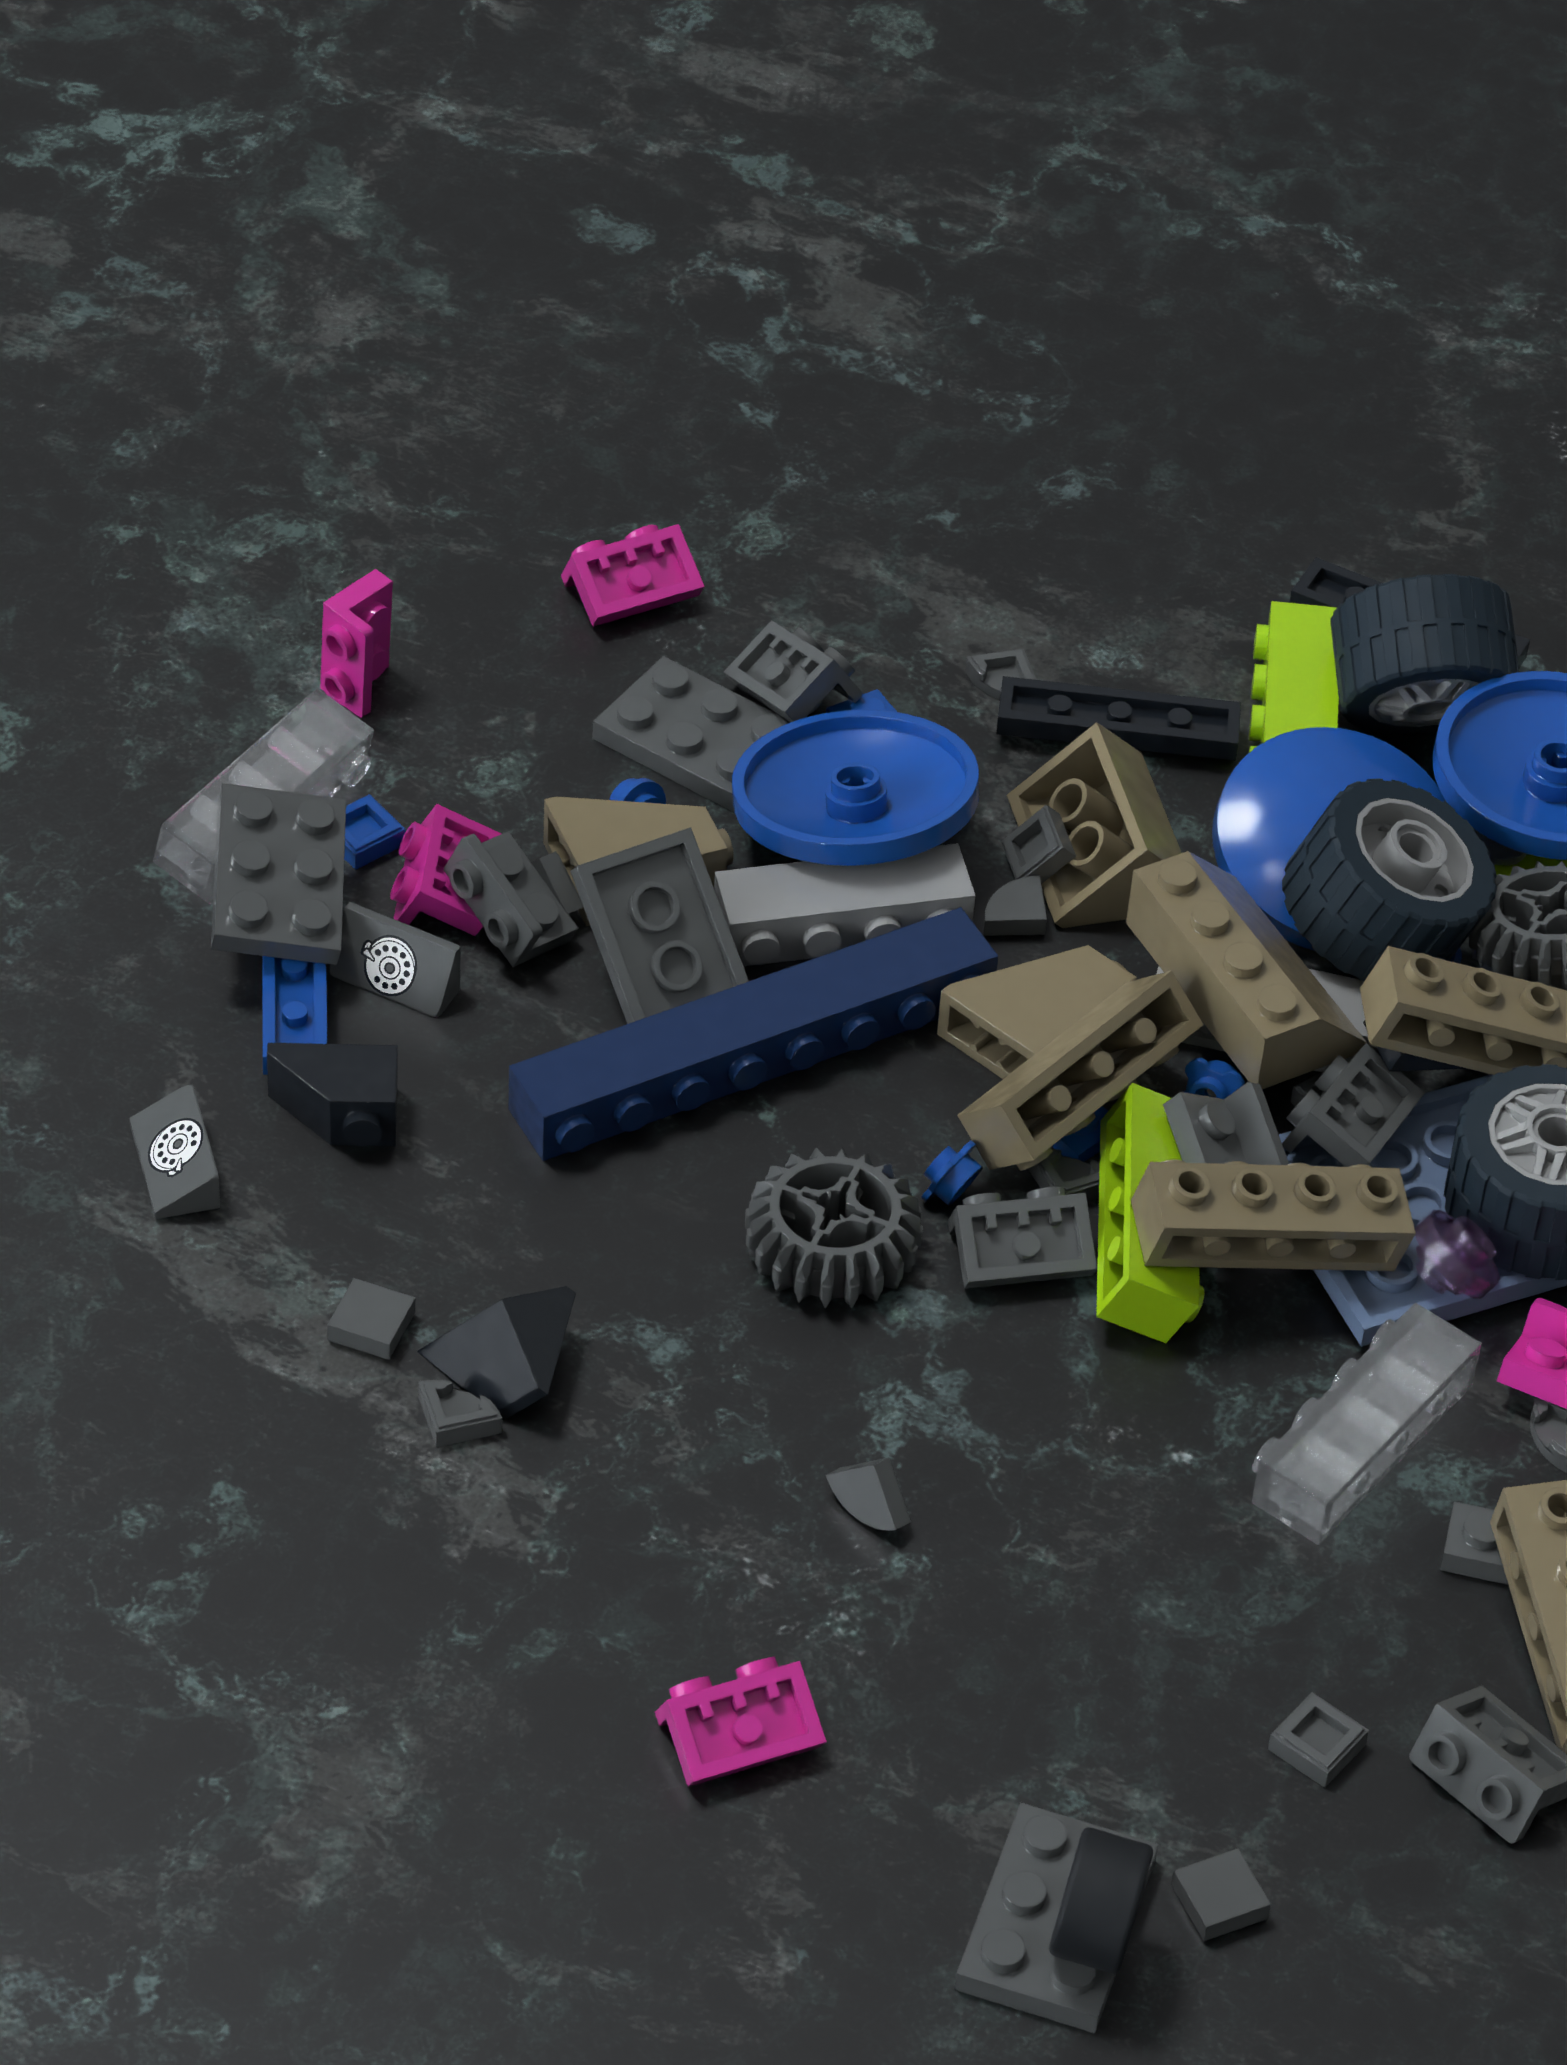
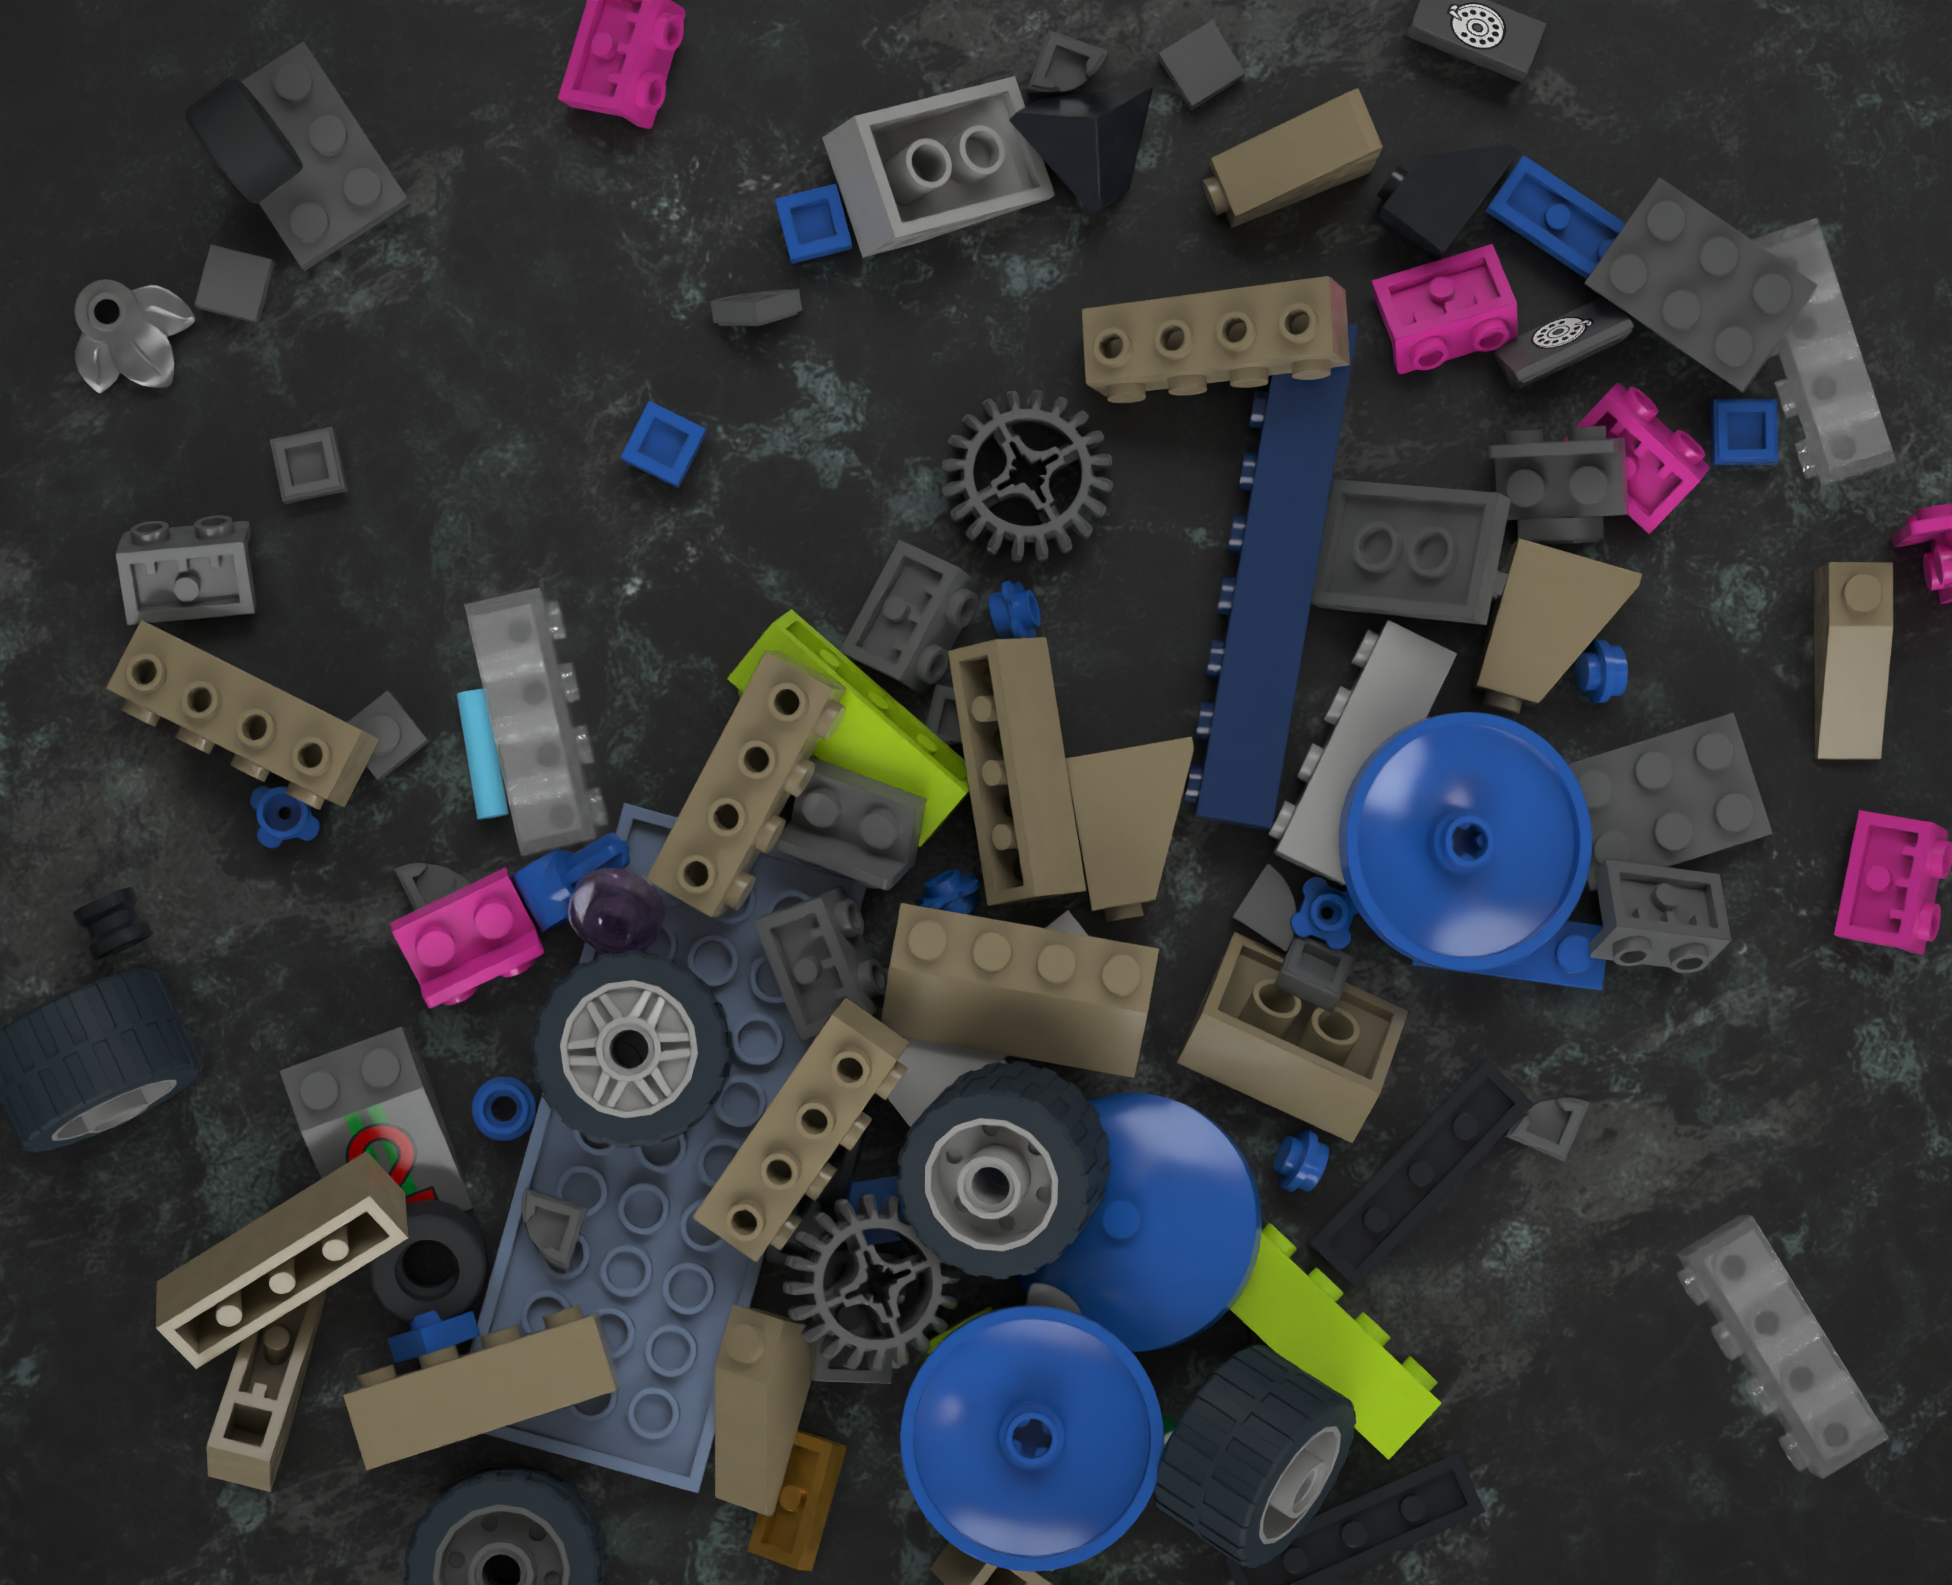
camera: 125 degrees right, 40 degrees up
none -> flat silver plate [74,279,195,393]
none -> medium azure piece [457,689,509,820]
none -> blue axle [511,833,631,933]
none -> blue plate [621,401,707,488]
none -> blue plate [775,183,853,264]
none -> light grey slope [822,76,1055,258]
none -> dark tan brick [1082,276,1350,403]
none -> dark tan slope [1202,88,1383,228]
none -> blue plate [1273,1129,1329,1192]
none -> blue plate [1290,877,1359,950]
none -> dark pink bracket [1372,244,1518,374]
none -> clear brick [1676,1214,1889,1479]
none -> dark tan slope [1814,562,1893,760]

